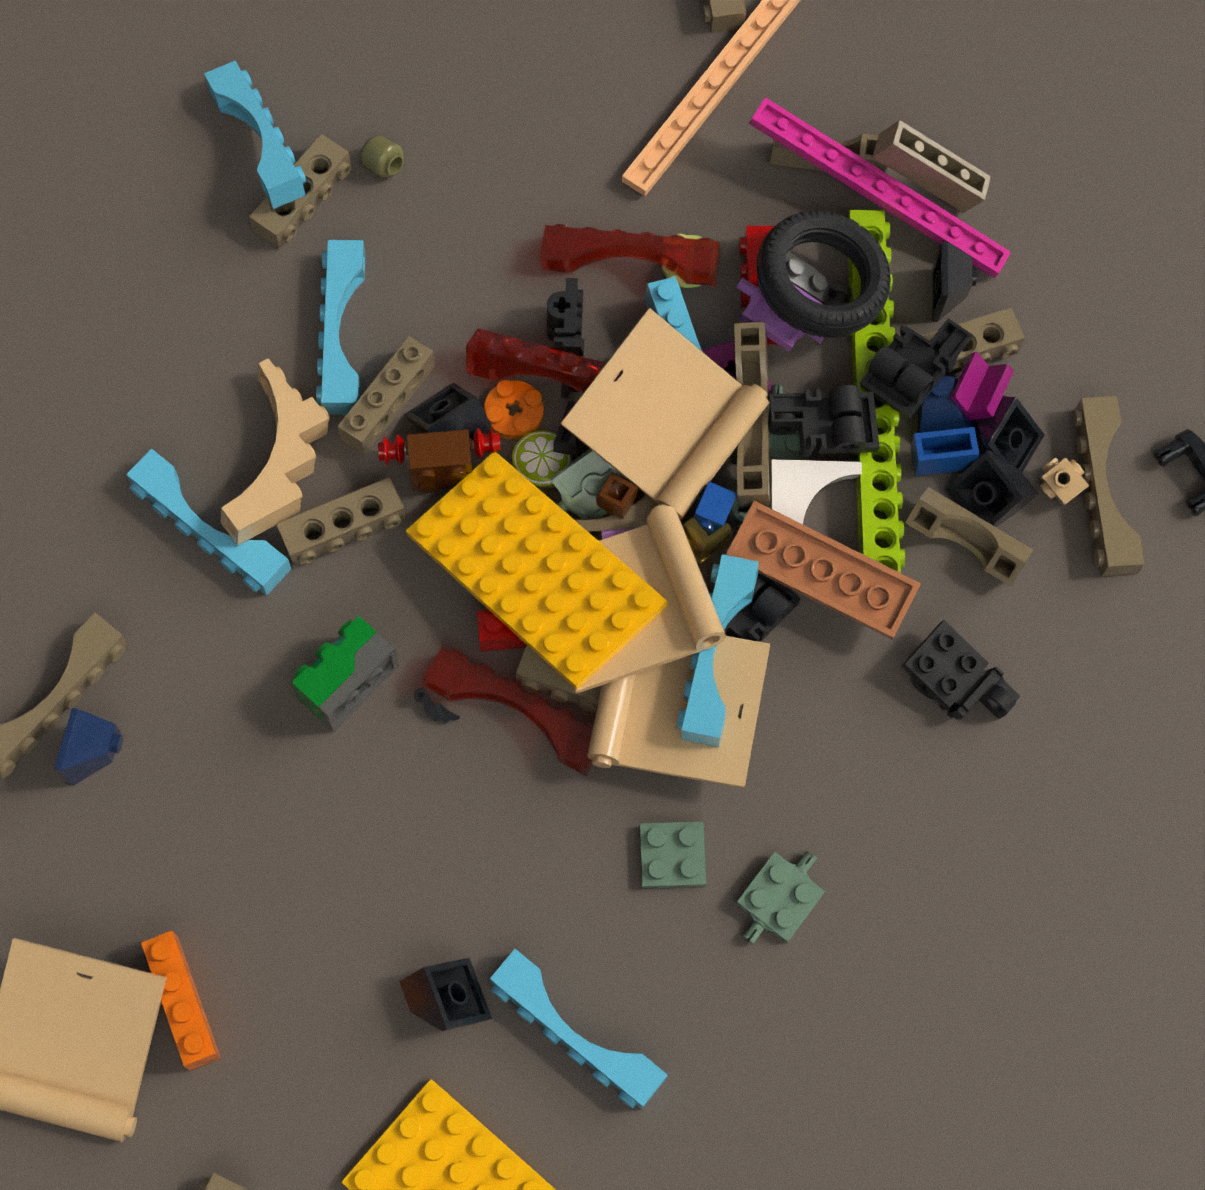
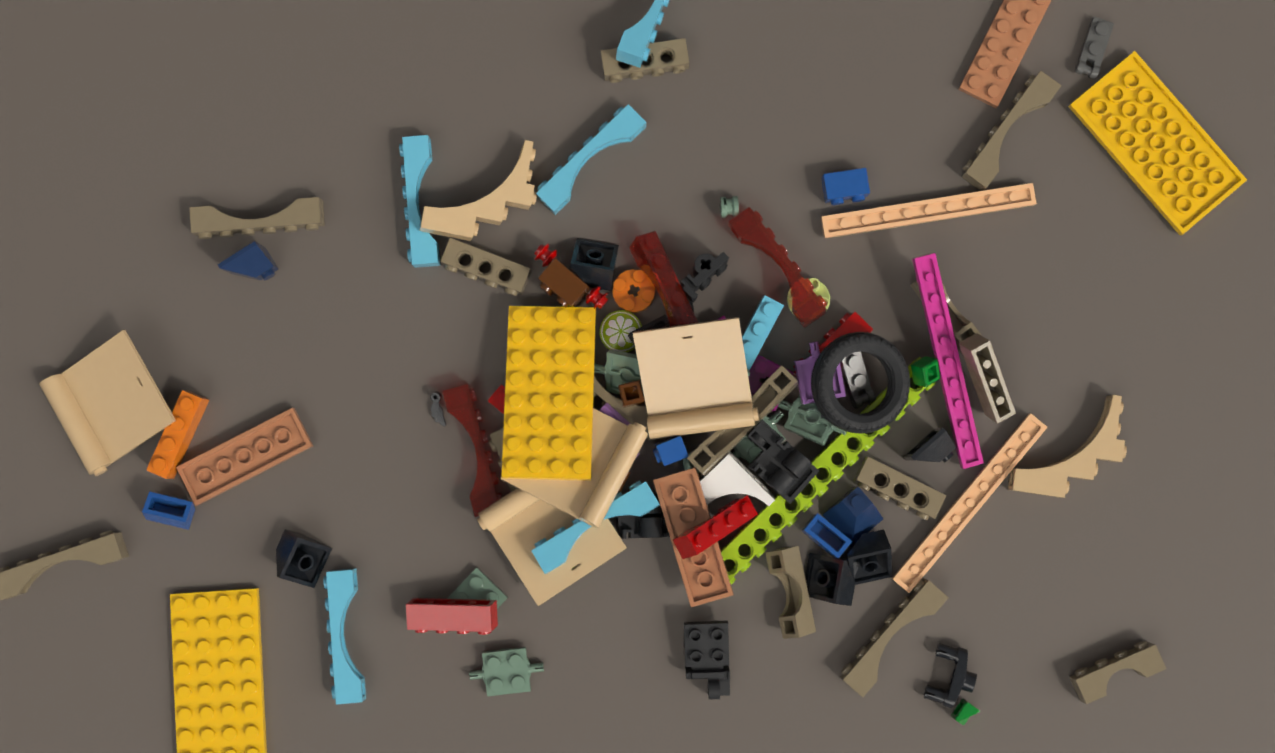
camera: 50 degrees right, 15 degrees up
piece [291,615,399,732] -> none
dark tan brick [338,336,435,456] -> none
olive head [361,135,404,178] -> none
clear yellow panel [683,517,732,565] -> none
black plate [860,318,973,419] -> none
magenta panel [951,352,1014,420] -> none
tan brick [1039,457,1089,505] -> none
none -> blue piece [142,492,196,530]
none -> nougat plate [176,408,313,506]
none -> brick [406,598,498,635]
none -> red arch [673,495,758,559]
none -> sand green wheel [720,196,739,218]
none -> sand green plate [778,395,847,446]
none -> blue piece [821,168,870,205]
none -> light nougat plate [891,413,1047,593]
none -> green slope [911,356,940,387]
none -> tan arch [1008,395,1127,498]

